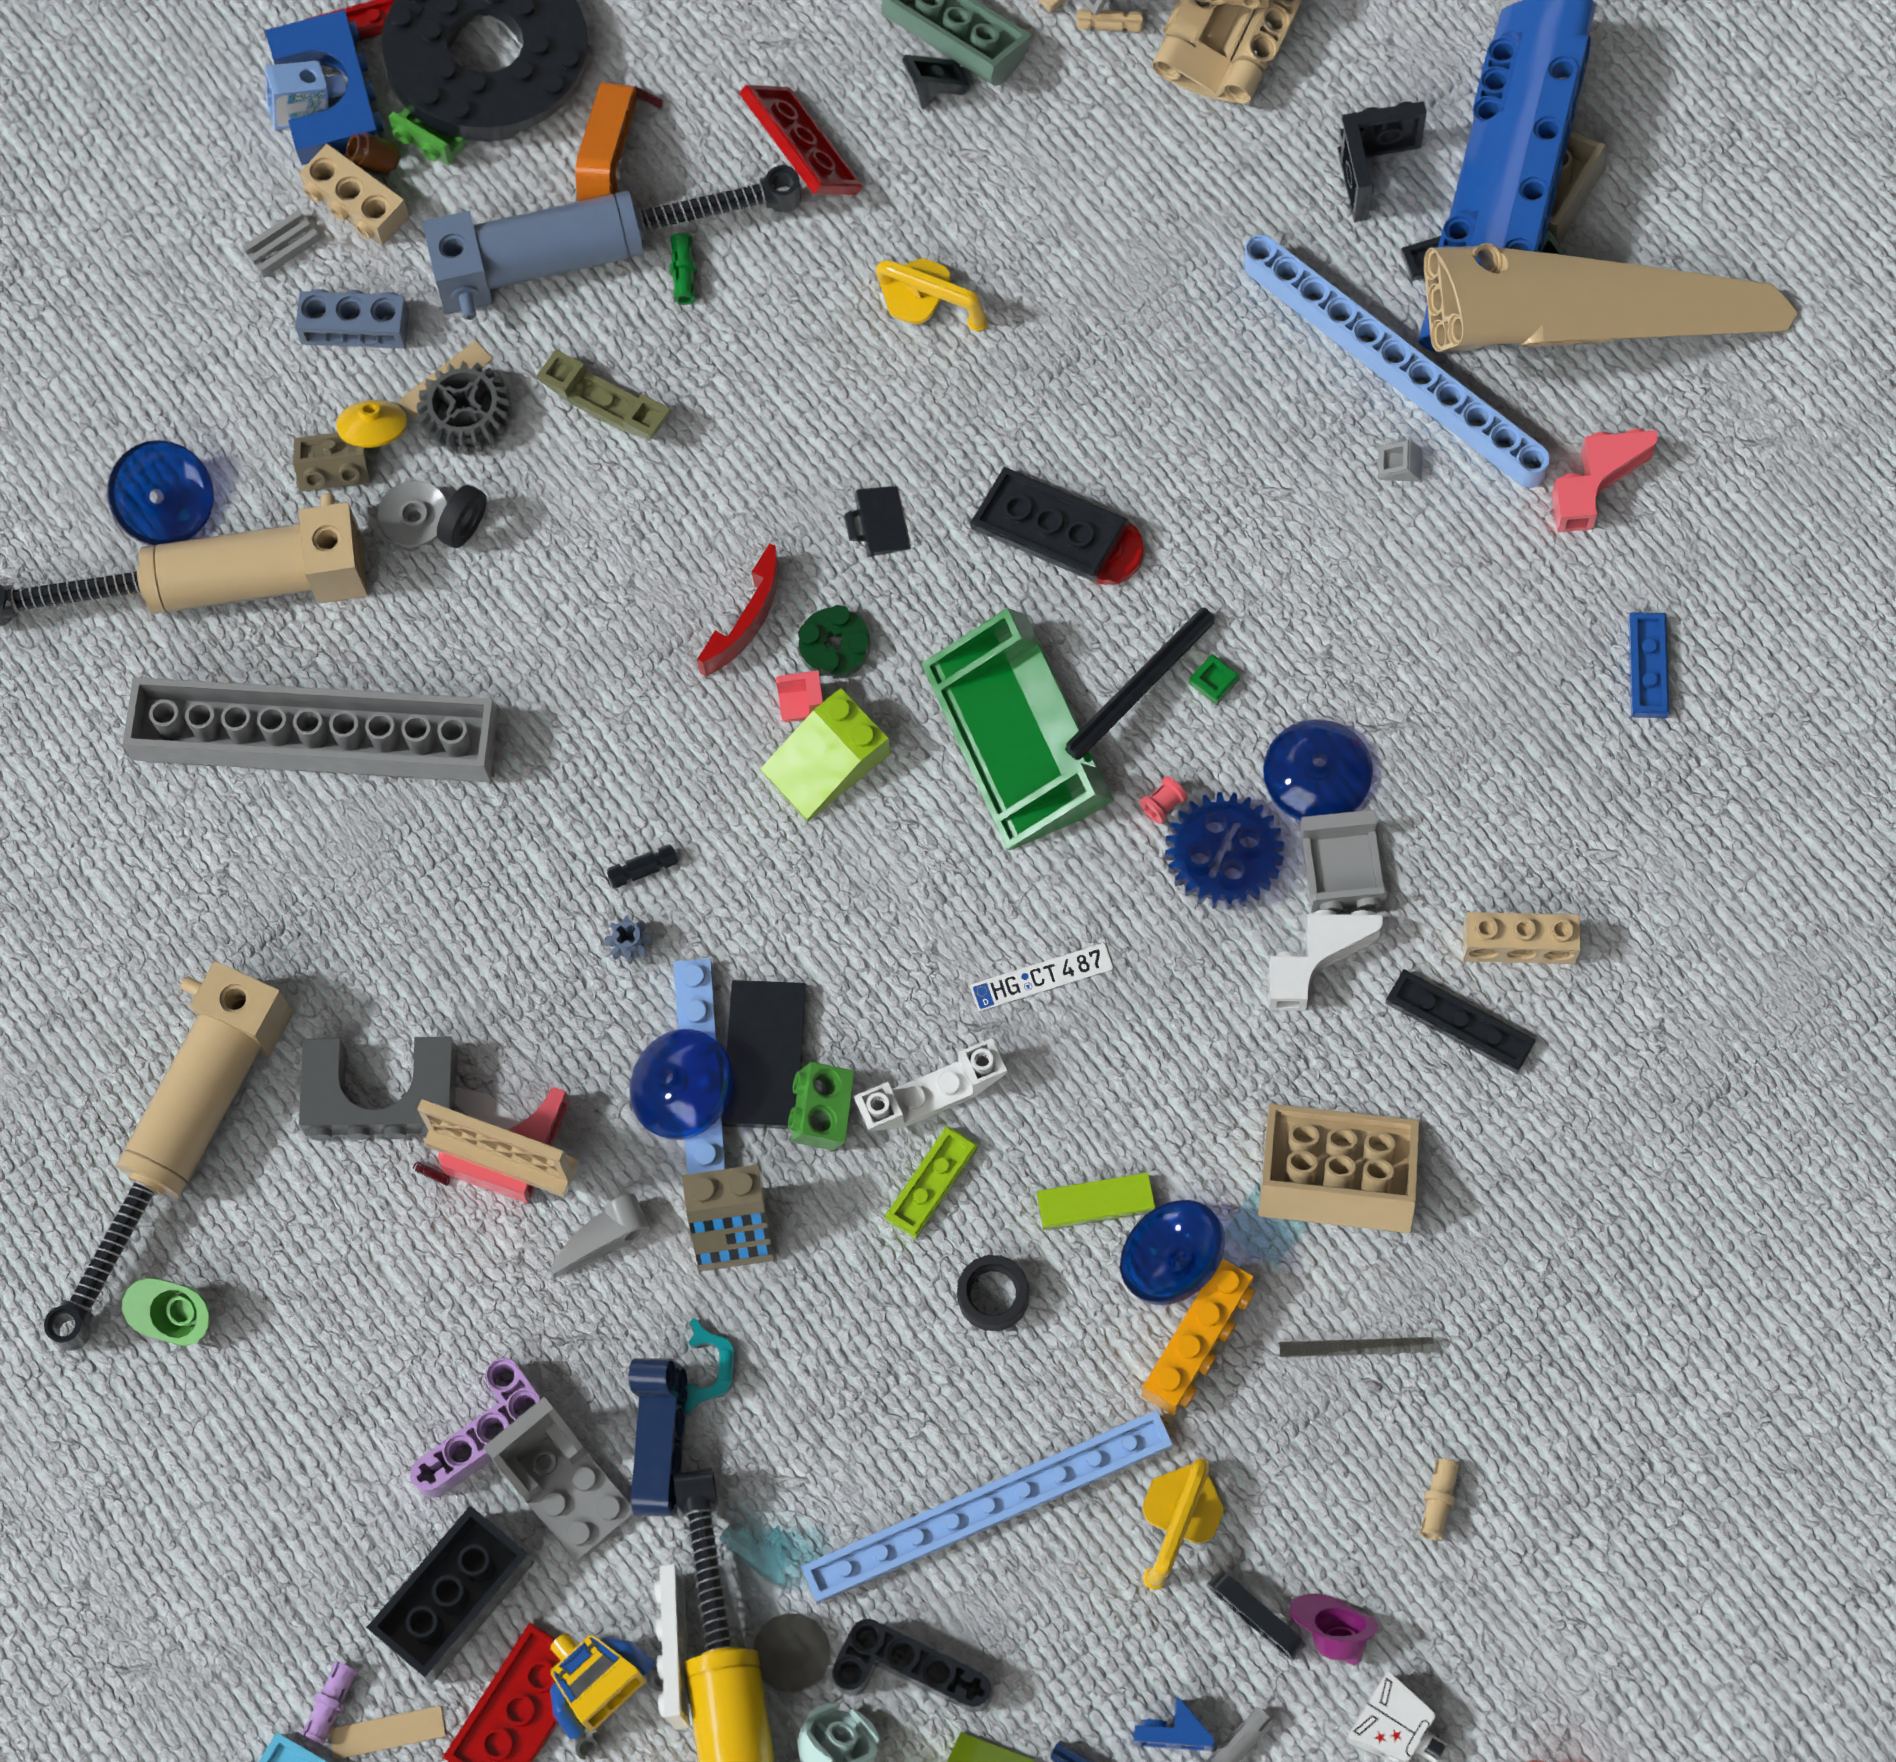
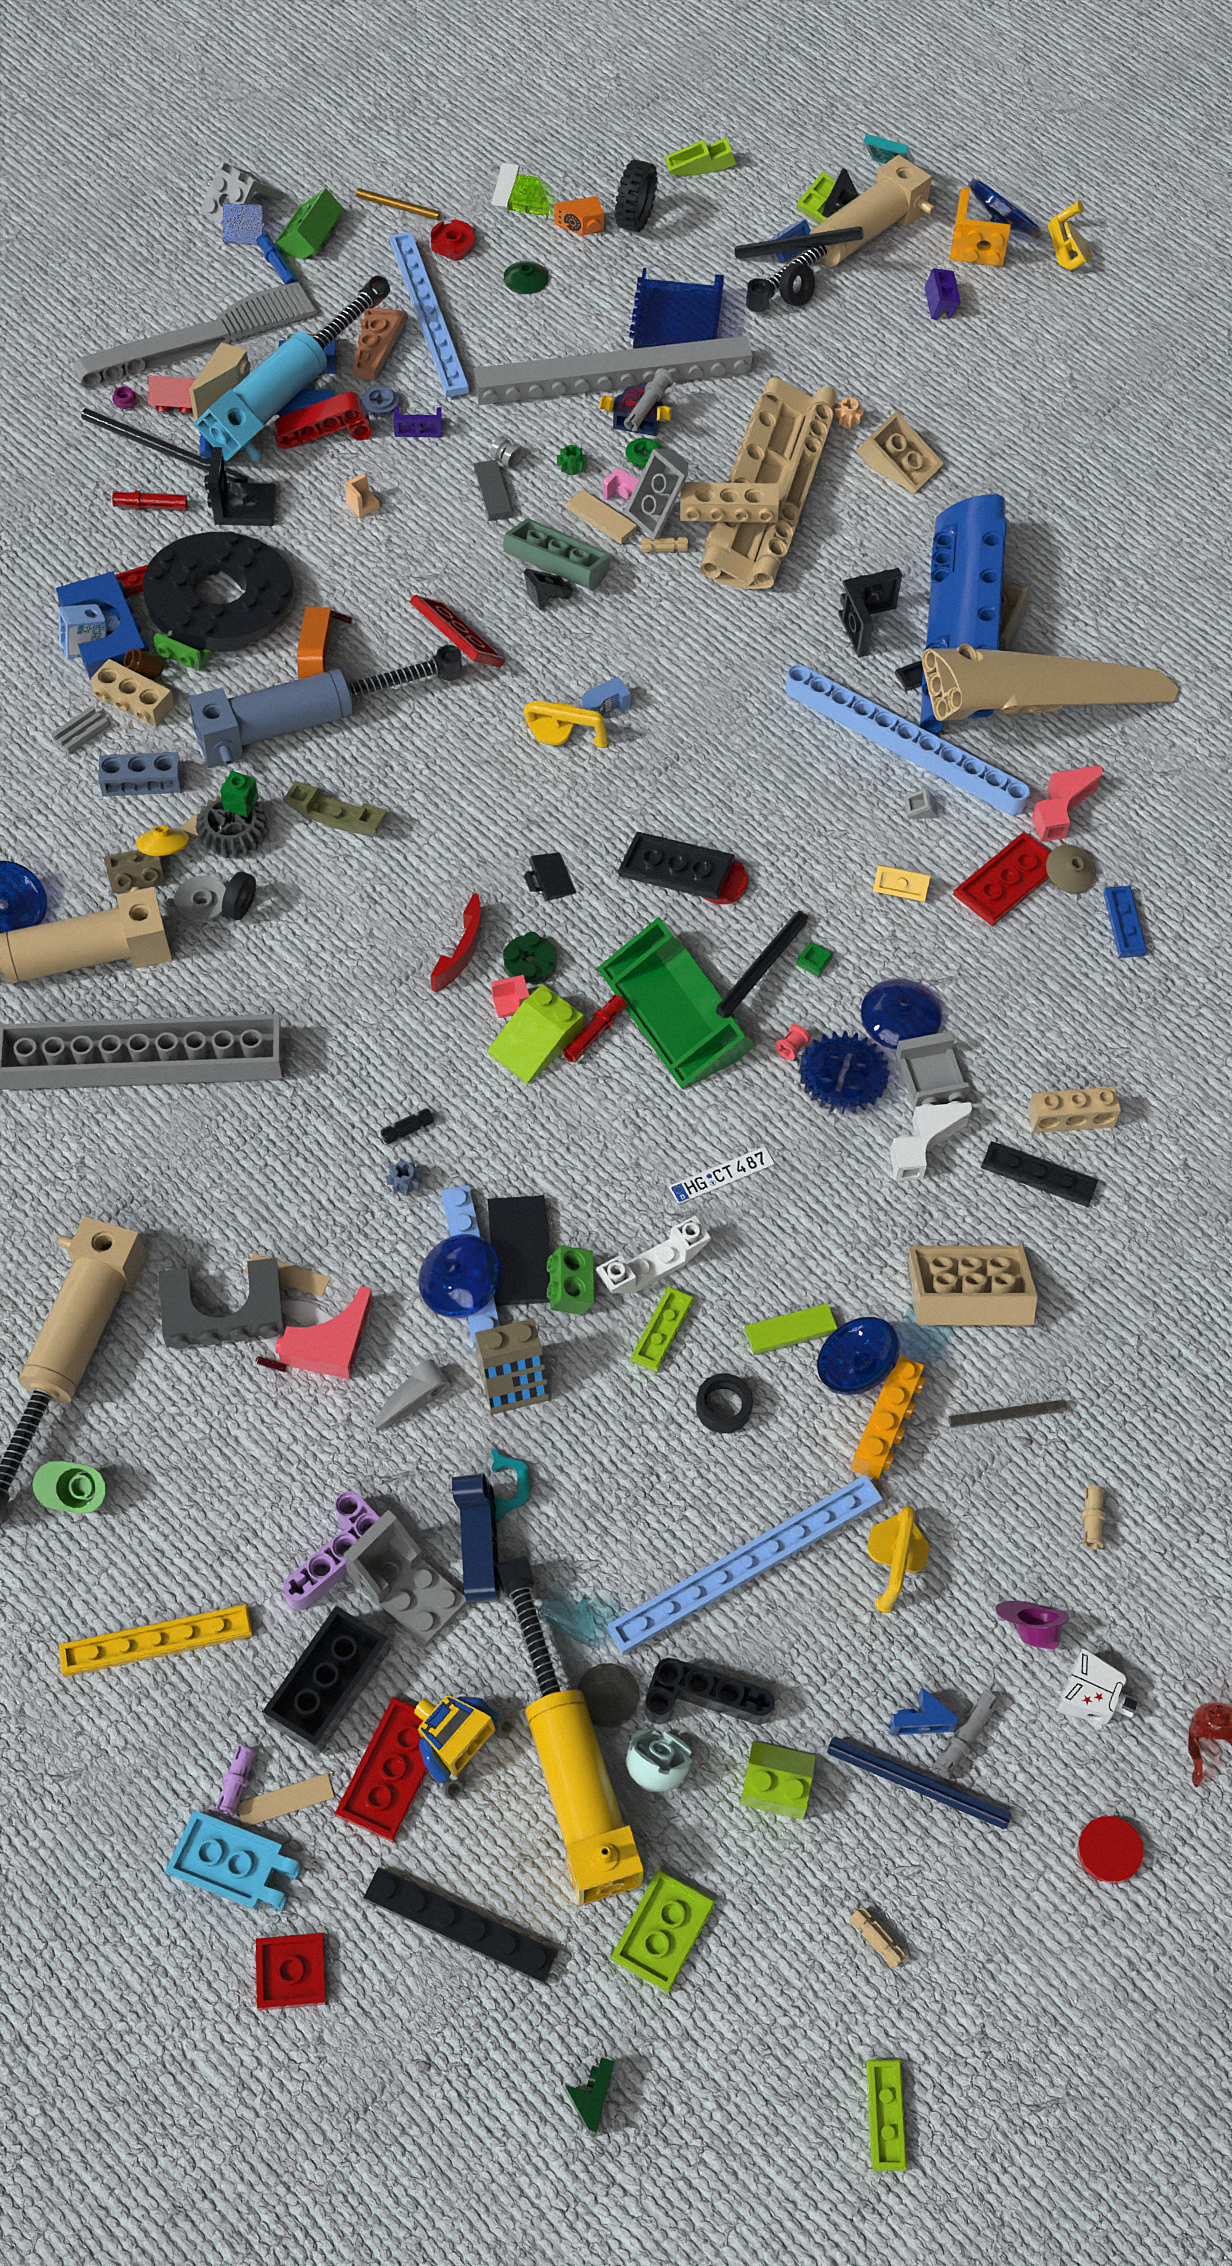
camera: 15 degrees left, 10 degrees down
tan fence [417,1099,579,1198] -> none
white plate [655,1564,690,1730] -> none
green pin [669,233,697,305] -> none
black beam [1206,1570,1306,1661] -> none
none -> yellow tile [59,1604,253,1678]
none -> green brick [220,770,259,817]
none -> tan sticker [244,1253,330,1297]
none -> red pin [562,994,627,1063]
none -> medium blue leg [582,676,631,716]
none -> yellow plate [873,864,930,902]
none -> red tile [953,832,1050,927]
none -> dark tan dish [1046,844,1096,894]

